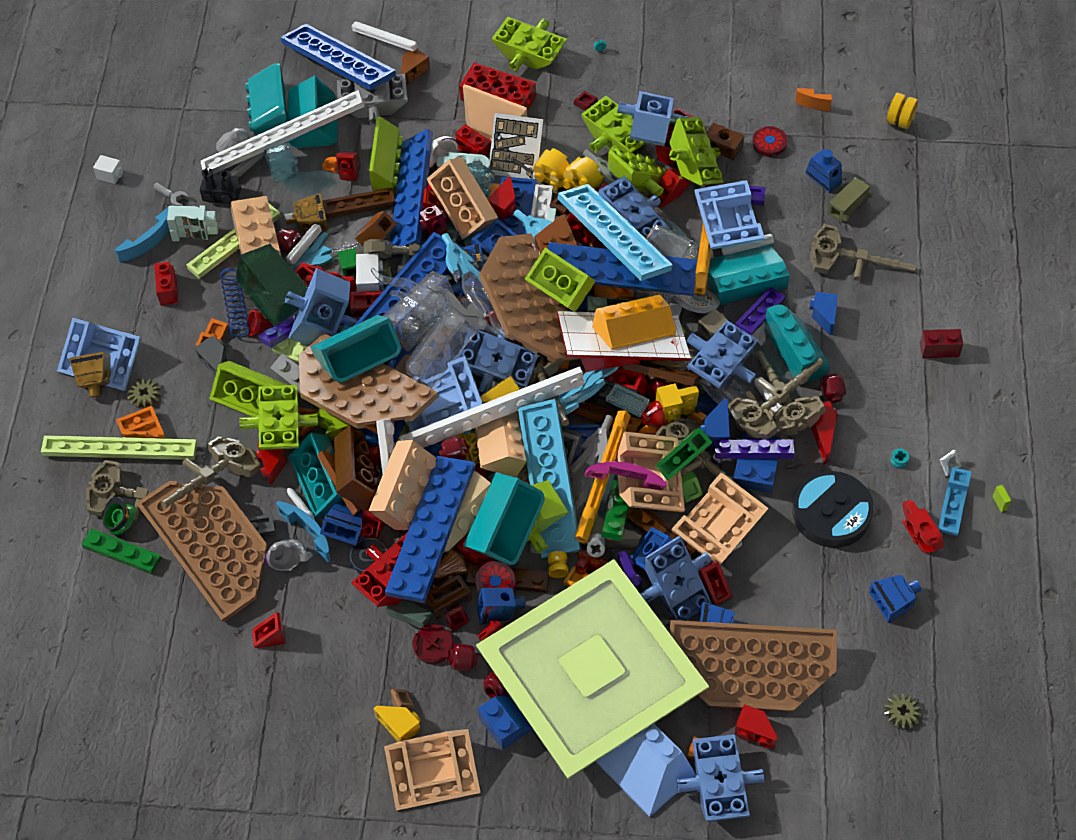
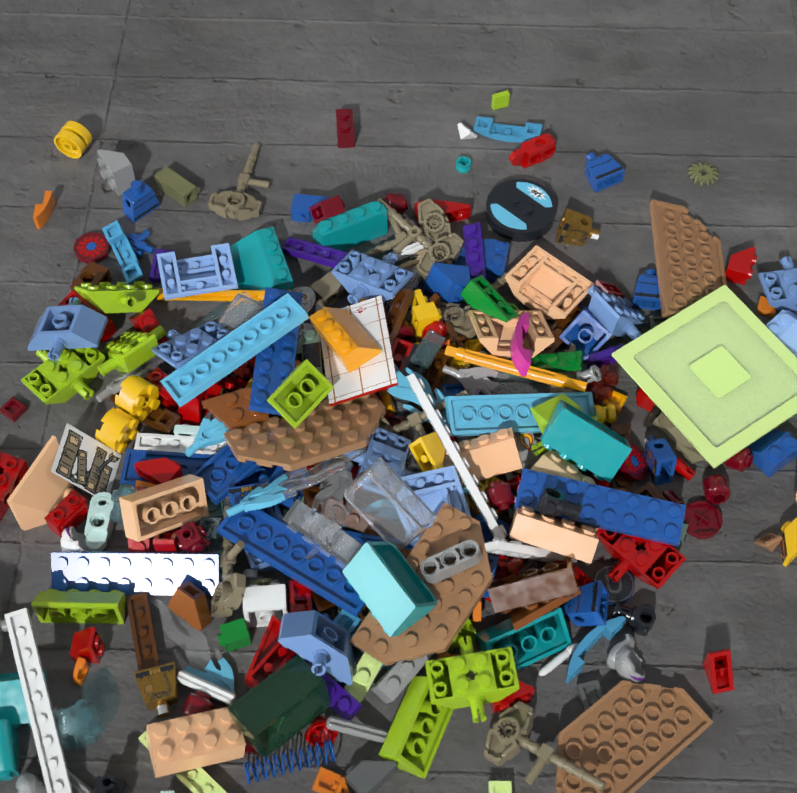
camera: 95 degrees left, 0 degrees up
none -> light grey slope [97,149,135,196]
none -> dark azure slope [102,220,144,284]
none -> blue piece [126,230,155,258]
none -> dark red brick [309,195,345,224]
none -> light grey axle [326,716,388,743]
none -> light grey beam [420,540,482,584]
none -> reddish brown piece [445,321,467,349]
none -> black connector [536,486,582,521]
none -> pearl gold torso [555,208,600,246]
none -> black connector [612,601,656,636]

